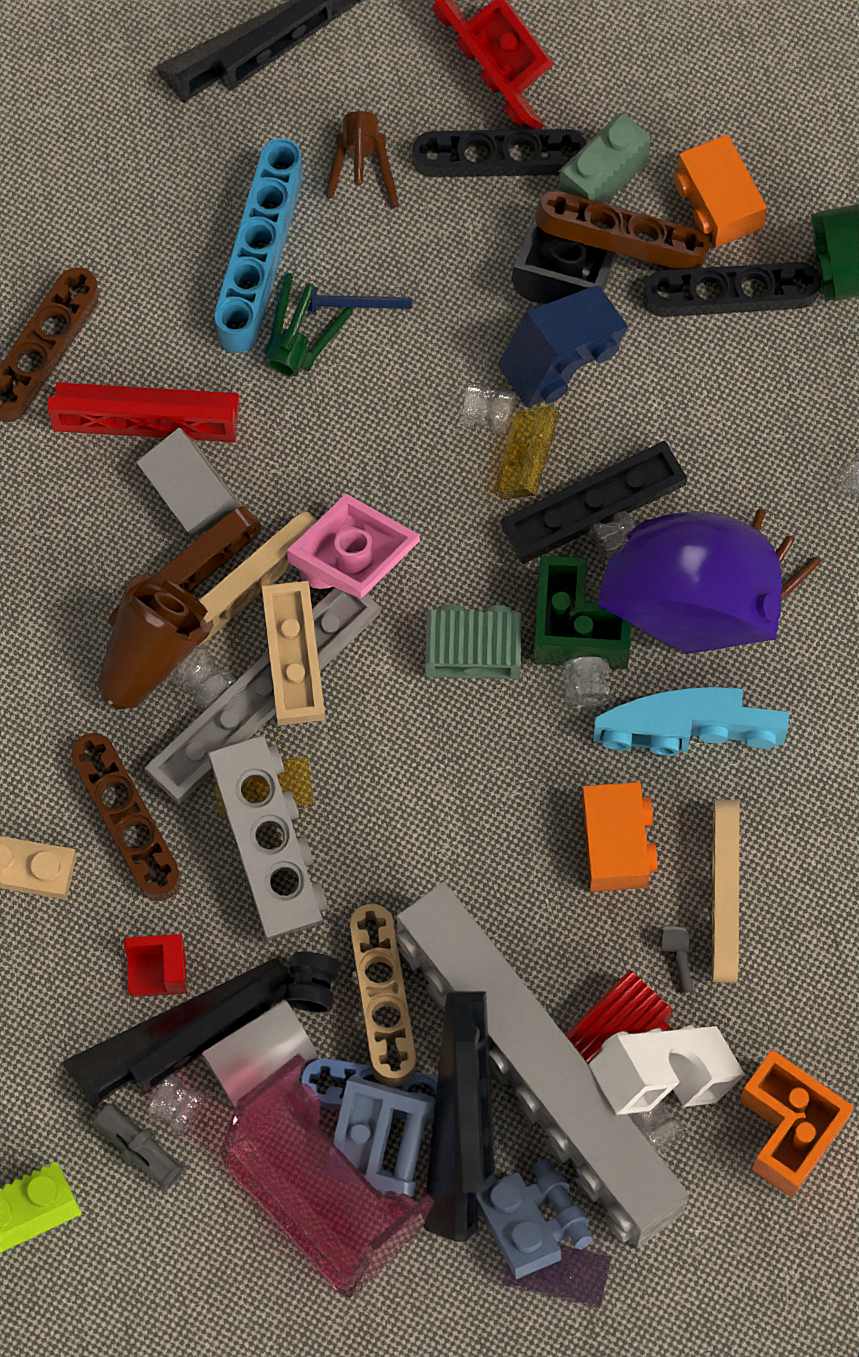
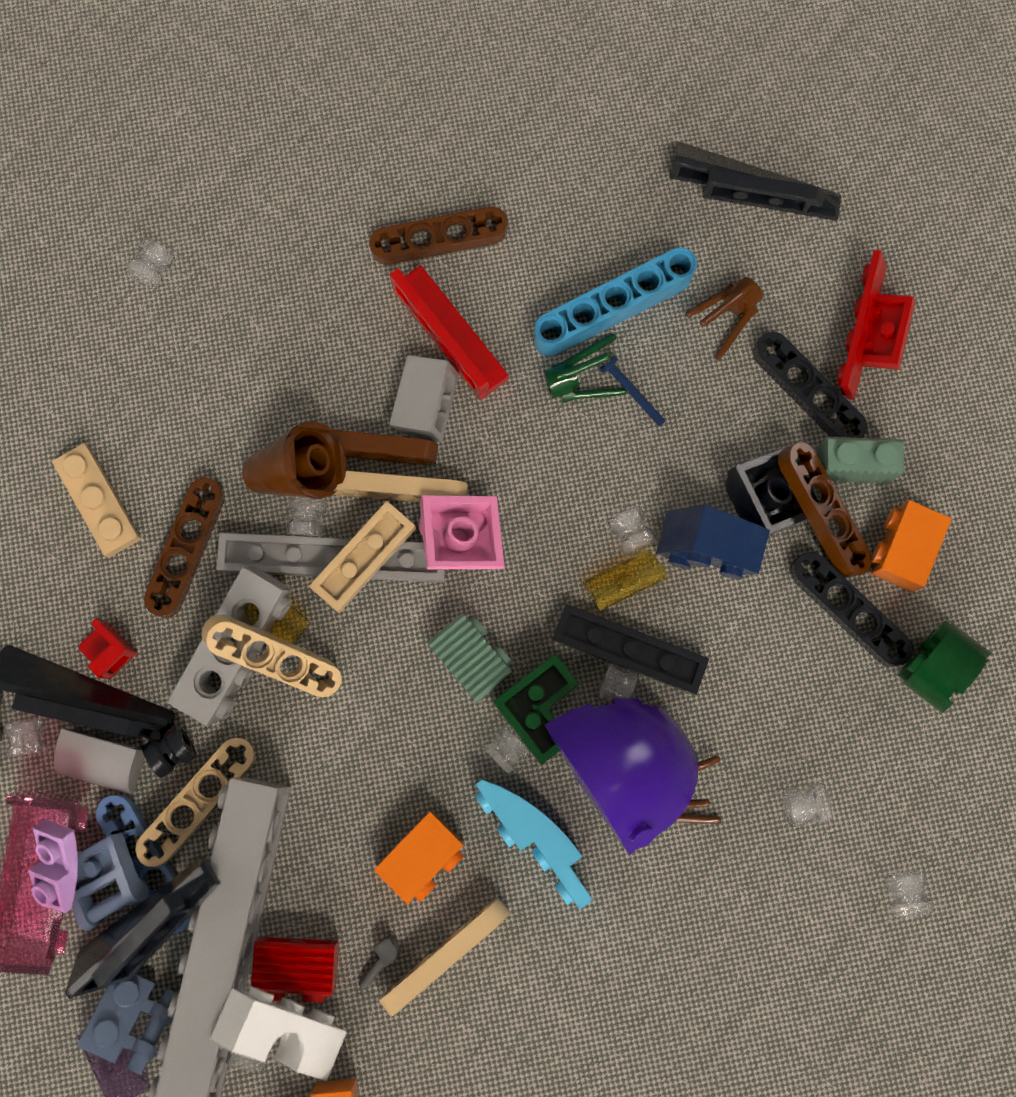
camera: 45 degrees right, 10 degrees up
none -> lavender slope [28,819,78,914]
none -> tan beam [201,615,342,697]

